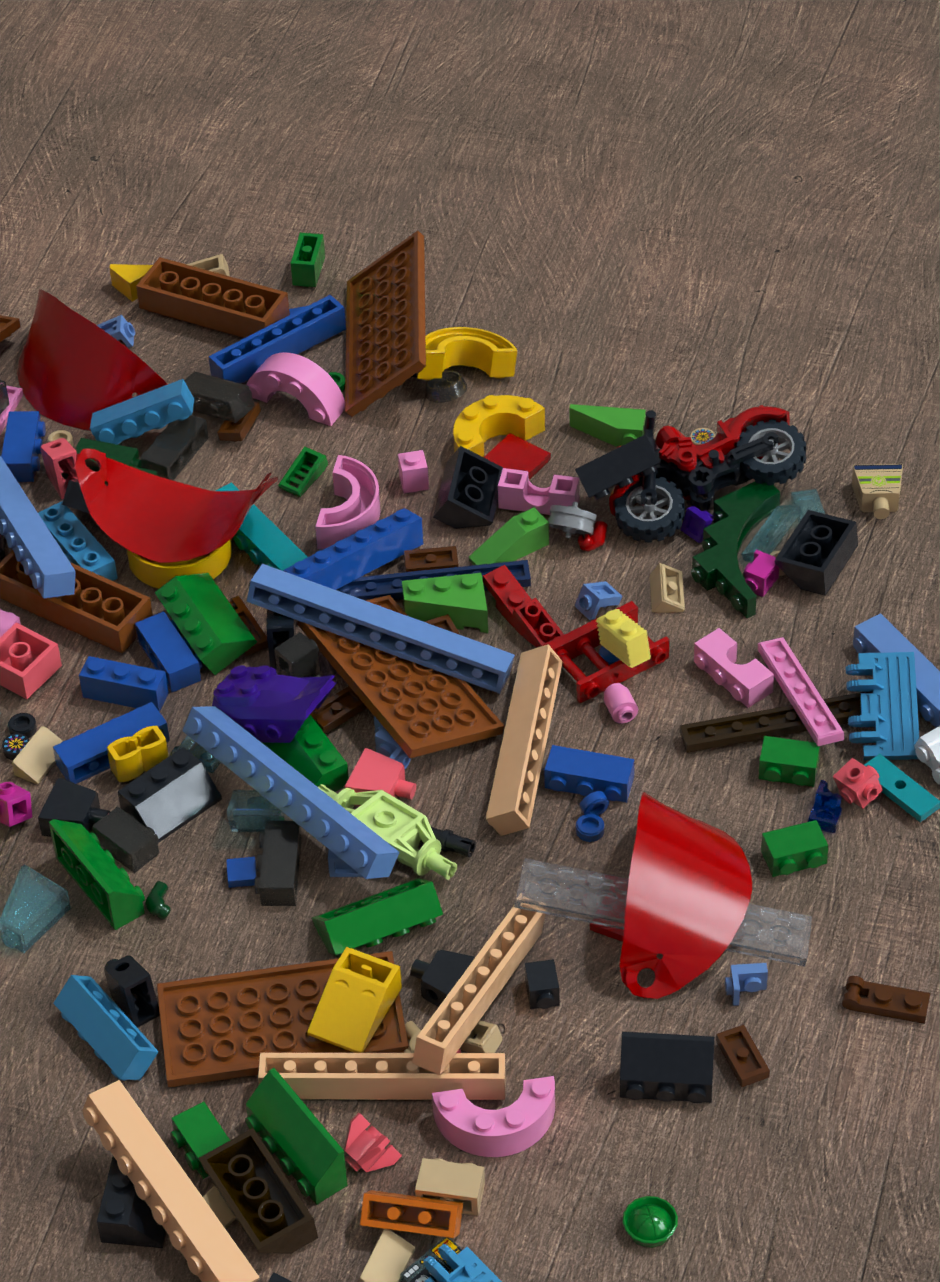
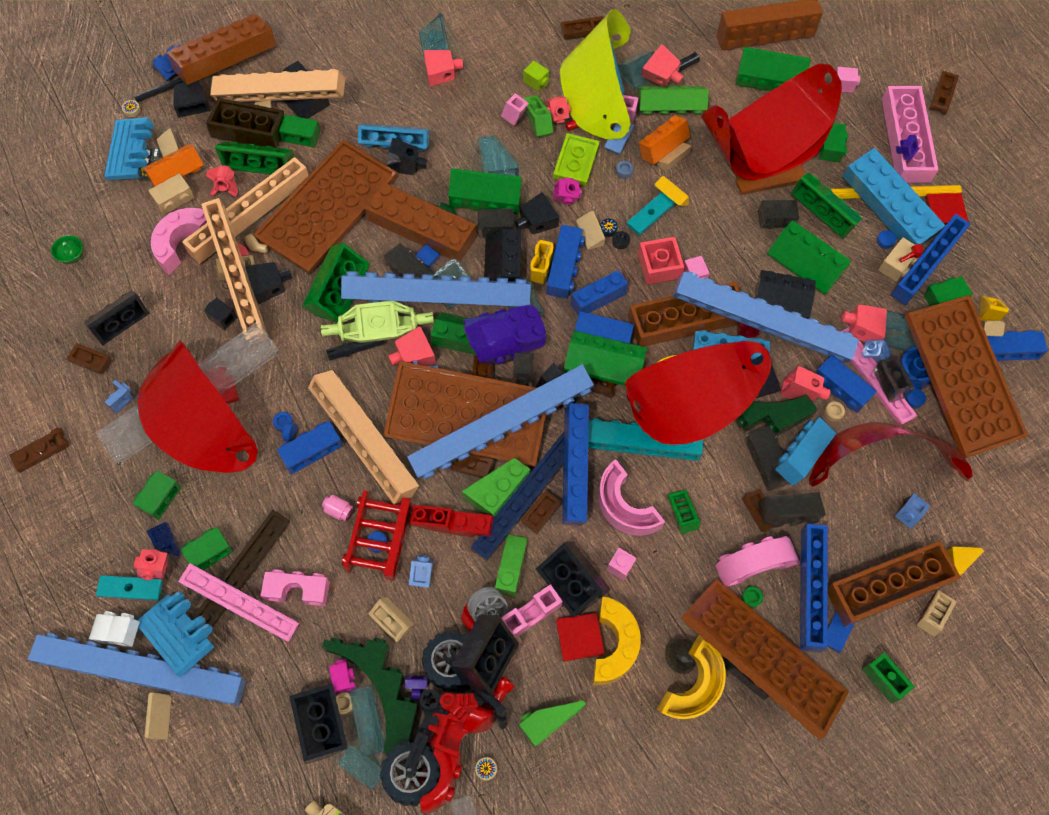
camera: 130 degrees right, 20 degrees up
yellow slope [307,947,402,1053] -> none
light yellow brick [596,609,651,668] -> none
none -> dark orange brick [365,182,477,263]

